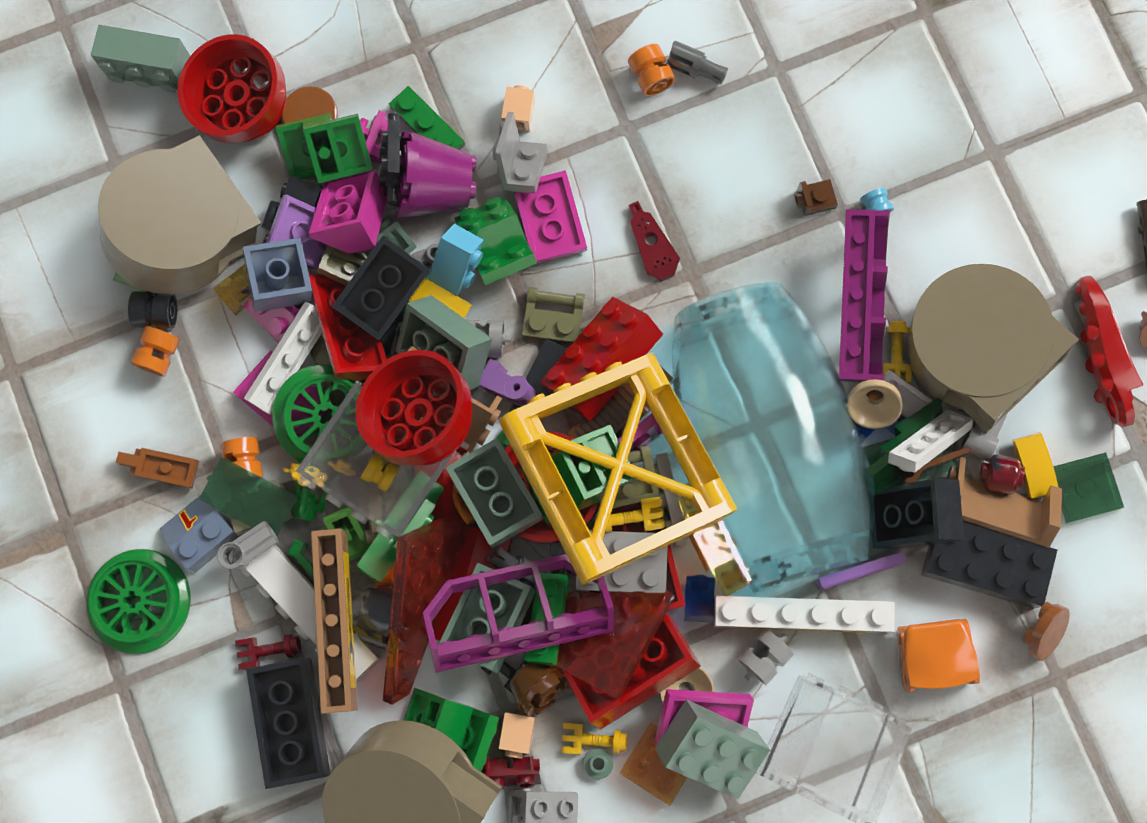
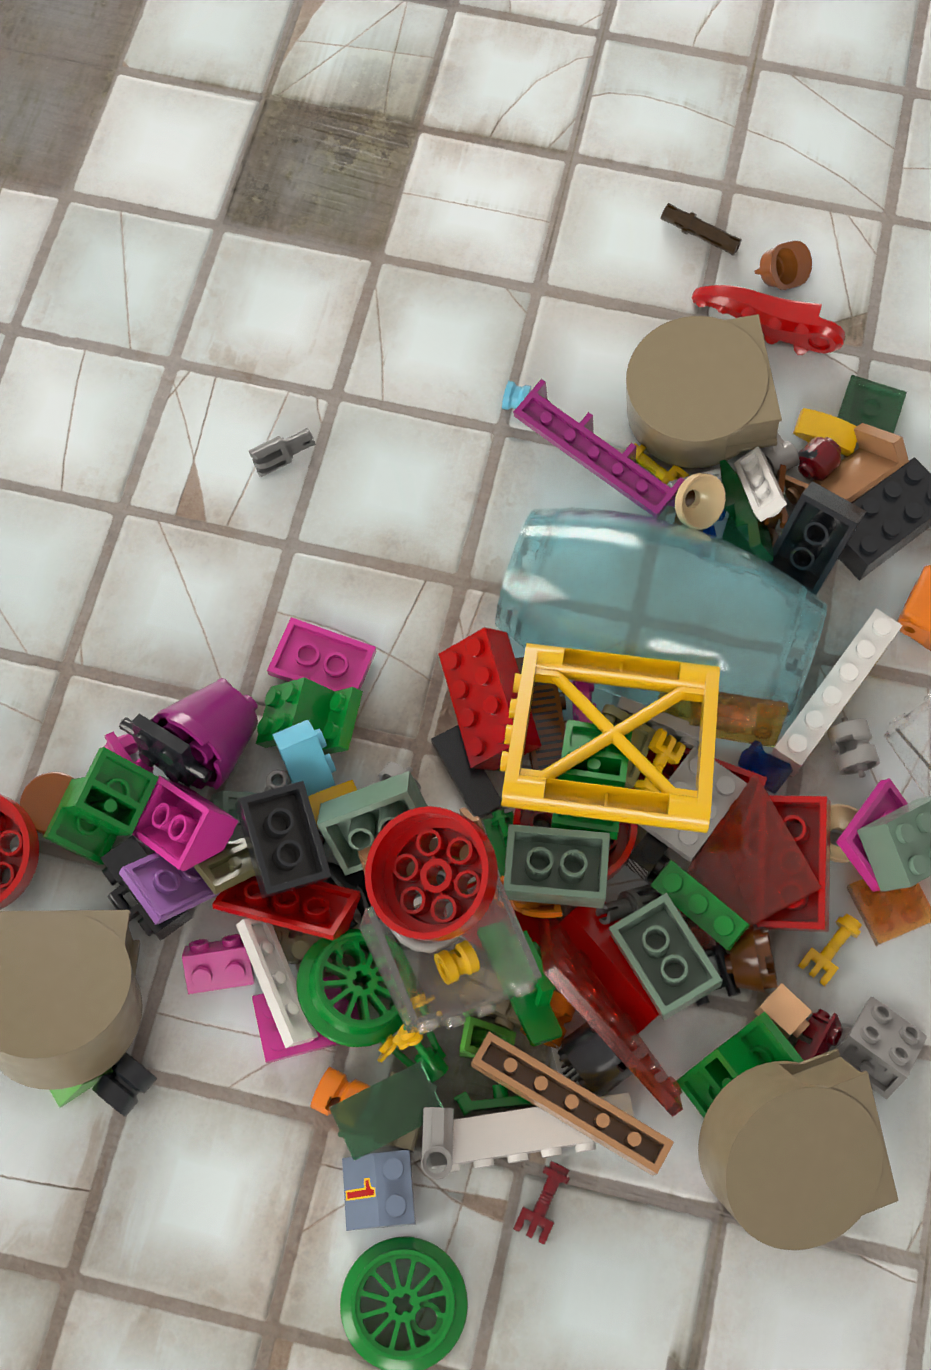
camera: 60 degrees left, 10 degrees down
dark orange hinge [116,448,200,489] -> none
orange wheel [130,326,180,377] -> none
clear yellow leg [213,264,250,315] -> none
sand blue slope [243,238,312,312] -> none
black brick [246,657,331,789] -> none
green plate [388,86,465,150] -> none
magenta plate [423,554,614,673] -> none
medium lavender leg [479,359,535,406] -> none
light grey bracket [493,112,548,193] -> none
light nougat brick [501,85,535,131] -> none
olive plate [522,287,585,344] -> none
sand green plate [584,749,613,779] -> none
orange wheel [628,44,676,96] -> none
dark red piece [628,201,680,281] -> none
reddish brown bracket [794,179,838,216] -> none
medium lavender tile [815,551,906,590] -> none

